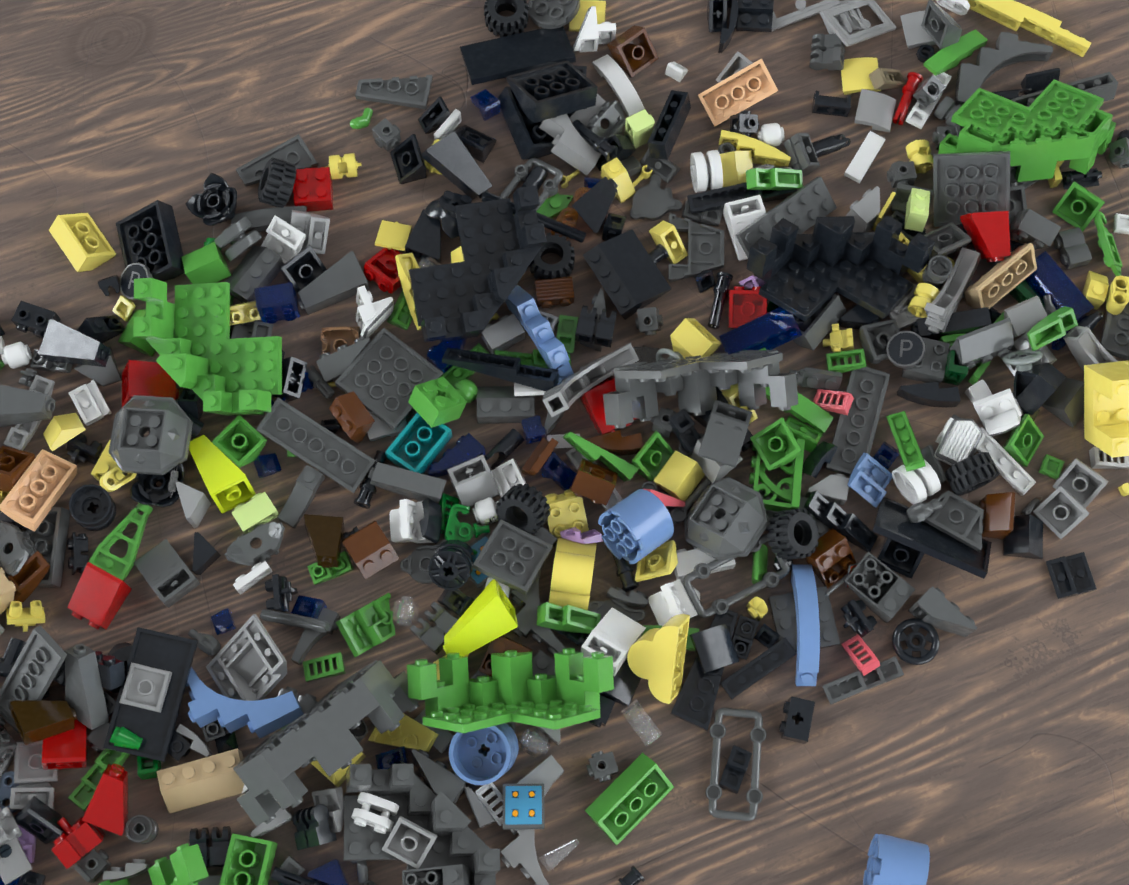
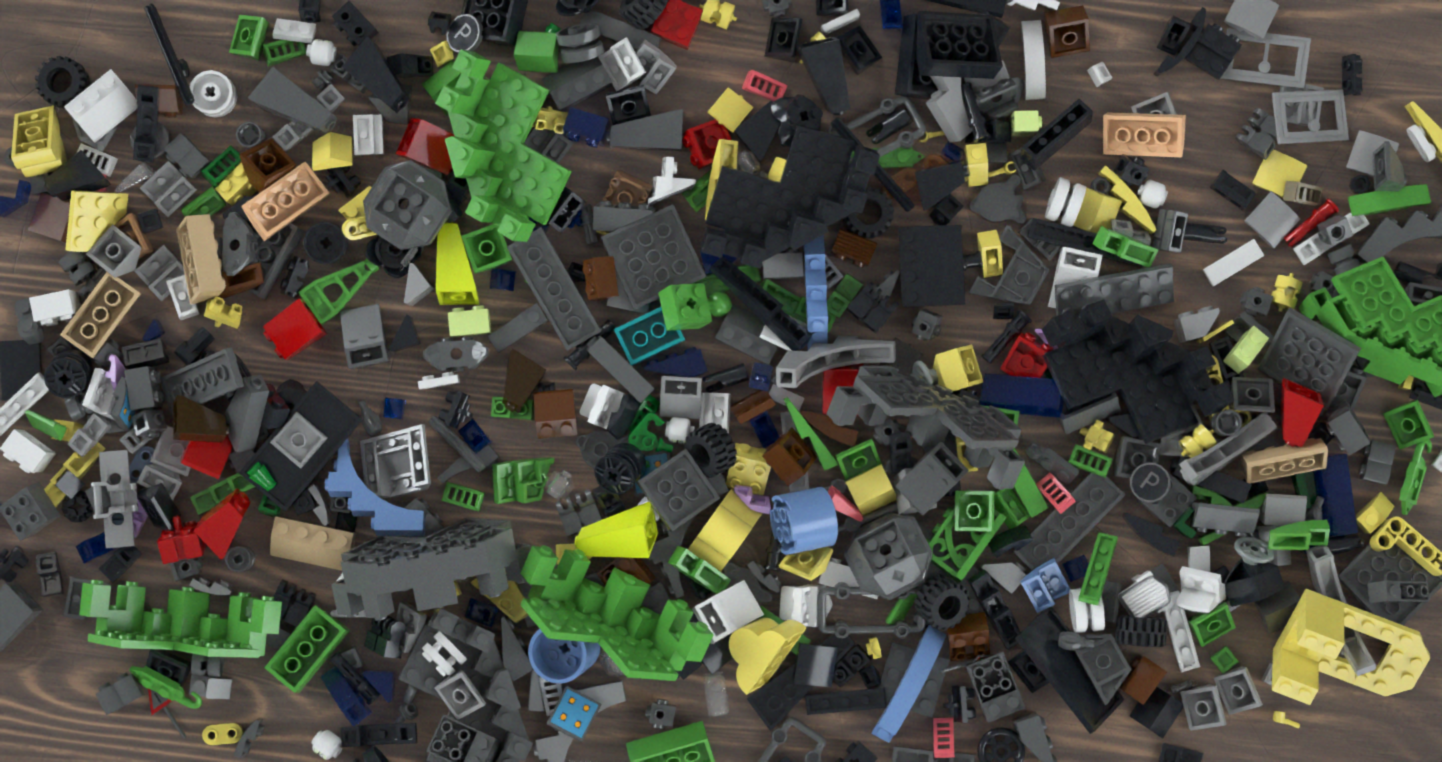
camera: 30 degrees right, 15 degrees up
none -> coral slope [742,70,788,102]

